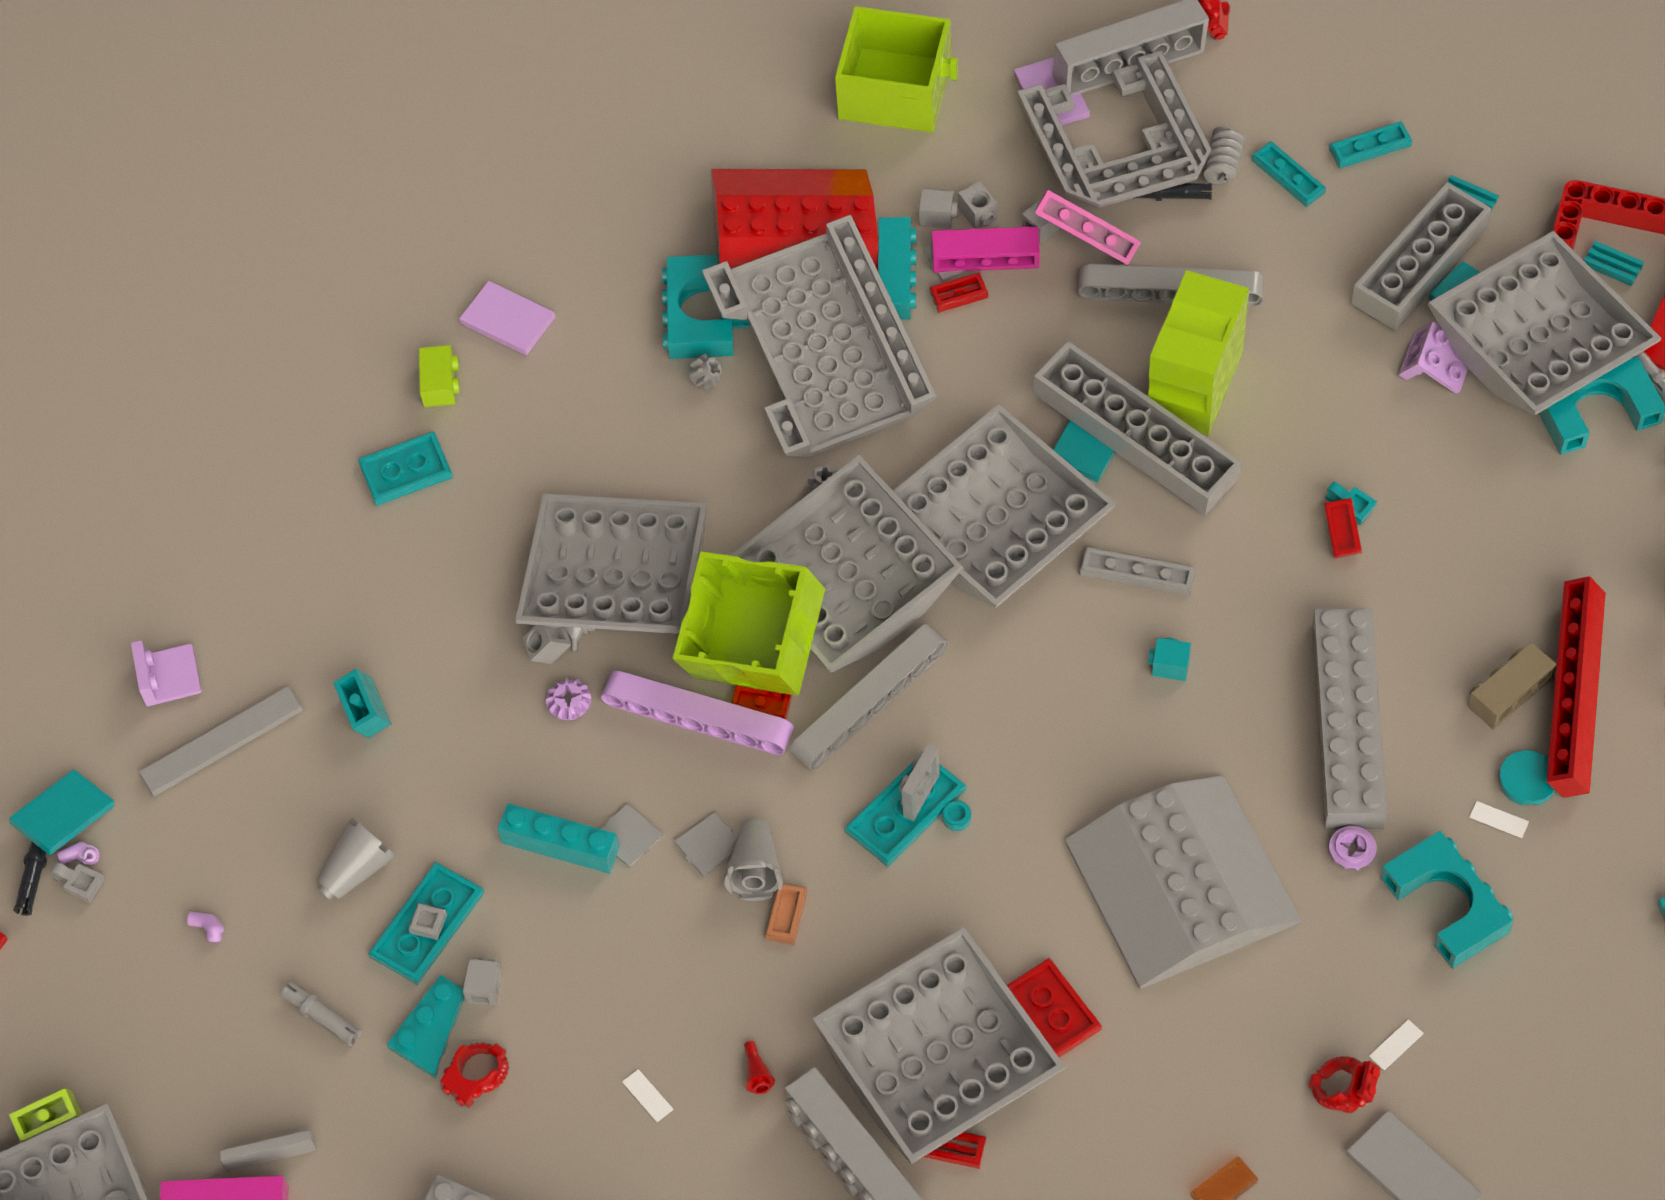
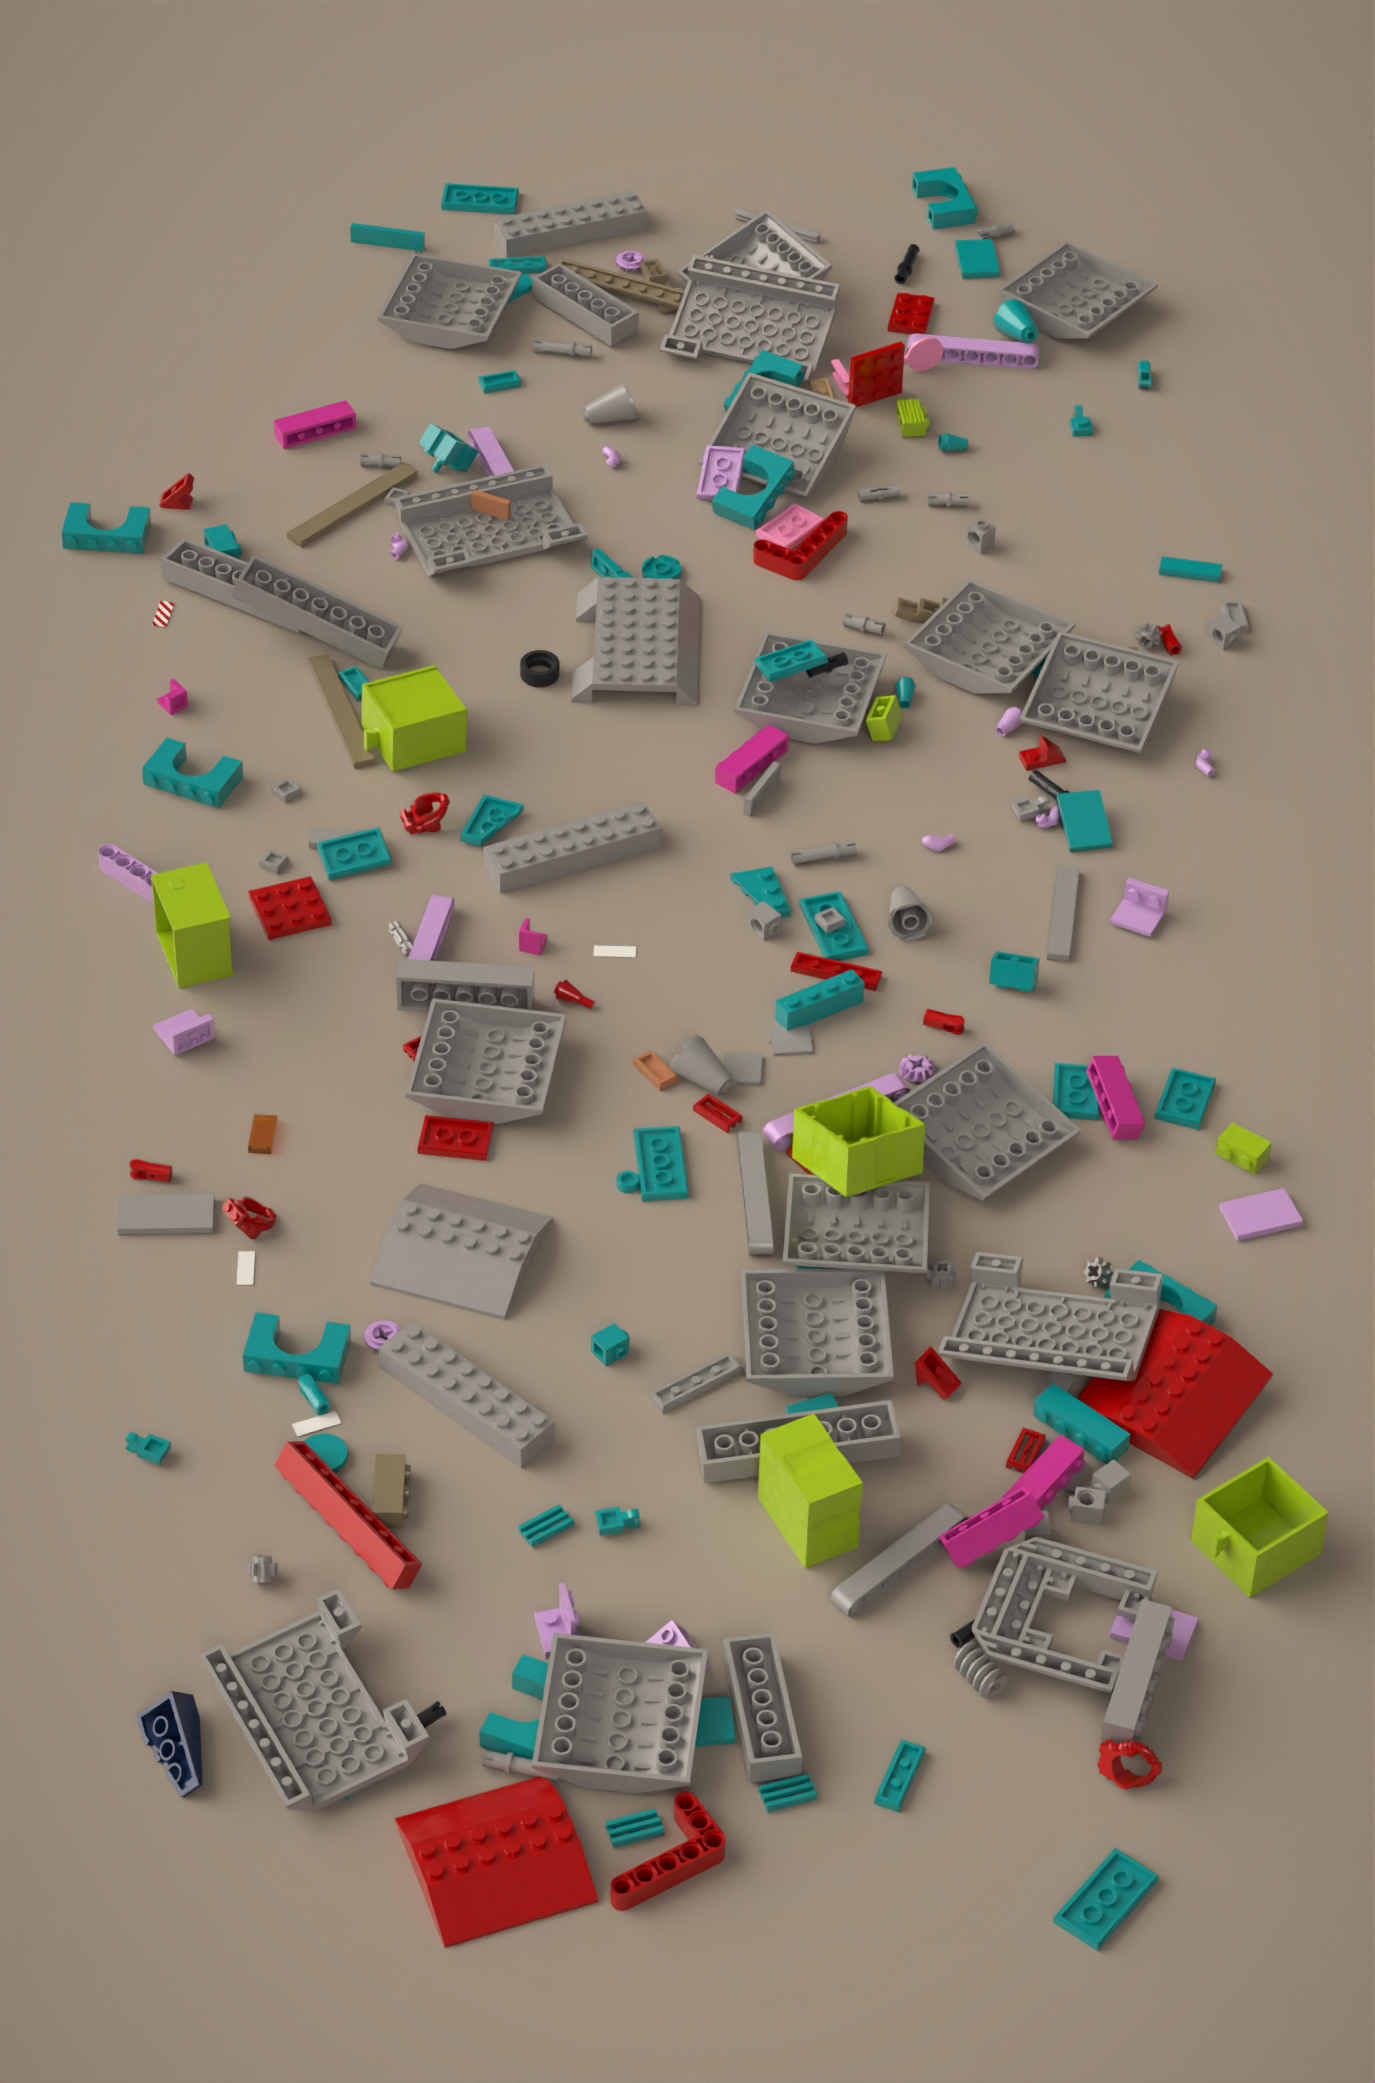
camera: 125 degrees right, 15 degrees down
red piece [440,1042,509,1108] -> none
light grey plate [899,744,940,821] -> none
teal tile [1252,141,1326,207] -> none
red tile [1324,498,1362,559] -> none
none -> teal bar [298,1374,331,1415]
none -> teal tile [518,1504,574,1547]
none -> dark pink panel [519,918,547,955]
none -> lavender bracket [534,1583,580,1659]
none -> red tile [693,1093,743,1133]
none -> red tile [790,952,883,991]
none -> red slope [915,1346,962,1400]
none -> red bar [923,1009,965,1035]
none -> teal tile [1053,1063,1099,1121]
none -> dark pink brick [1086,1056,1145,1140]

